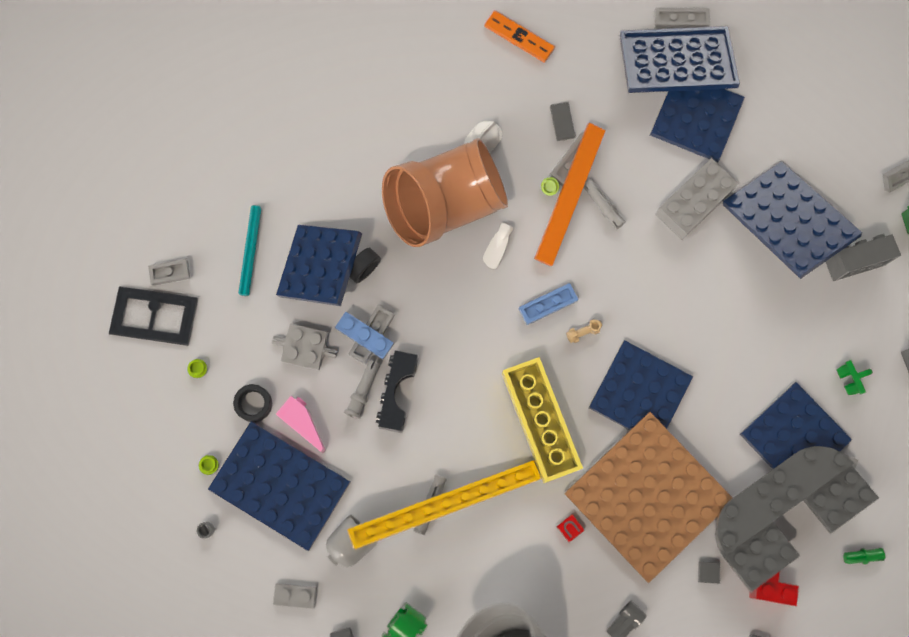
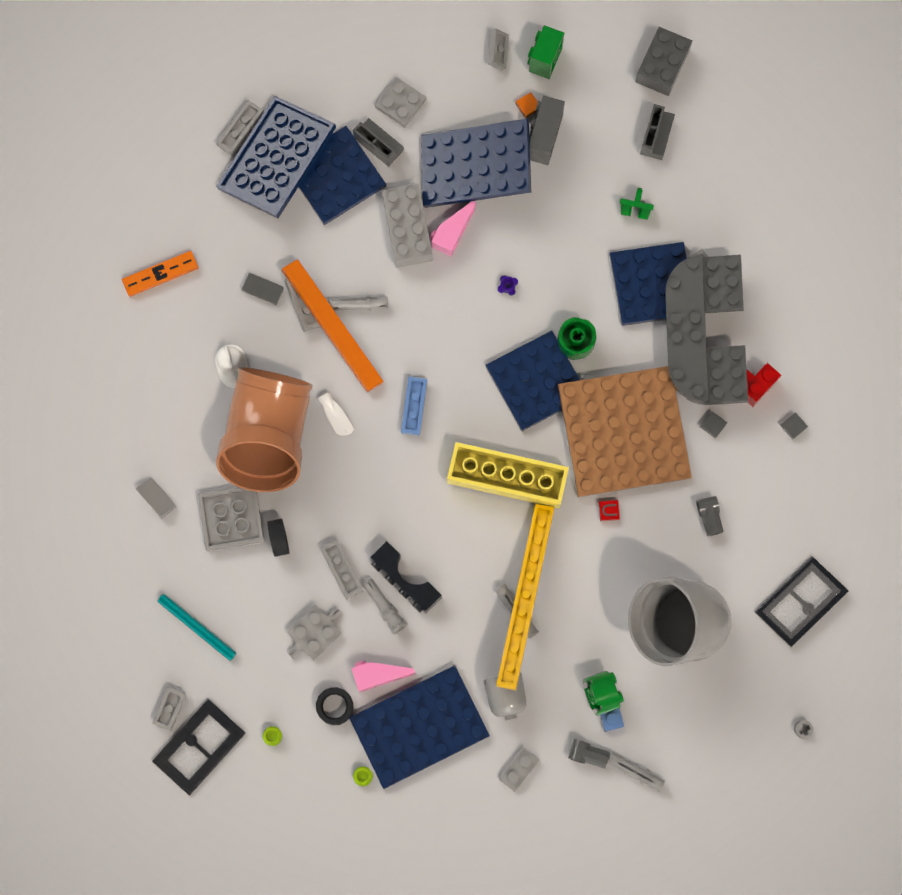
camera: 55 degrees left, 0 degrees up
dark grey hinge [197,522,215,539] -> none
dark blue plate [276,225,362,306] -> none
medium blue plate [335,312,394,360] -> none
lime plate [541,177,560,196] -> none
tan bar [566,319,603,343] -> none
green axle [843,548,886,565] -> none
none -> light grey slope [136,478,176,519]
none -> light grey plate [198,487,264,552]
none -> dark grey piece [353,118,404,167]
none -> light grey plate [375,77,426,128]
none -> bright pink slope [430,201,476,257]
none -> dark purple plate [497,275,518,296]
none -> orange tile [515,92,538,118]
none -> green brick [557,317,596,360]

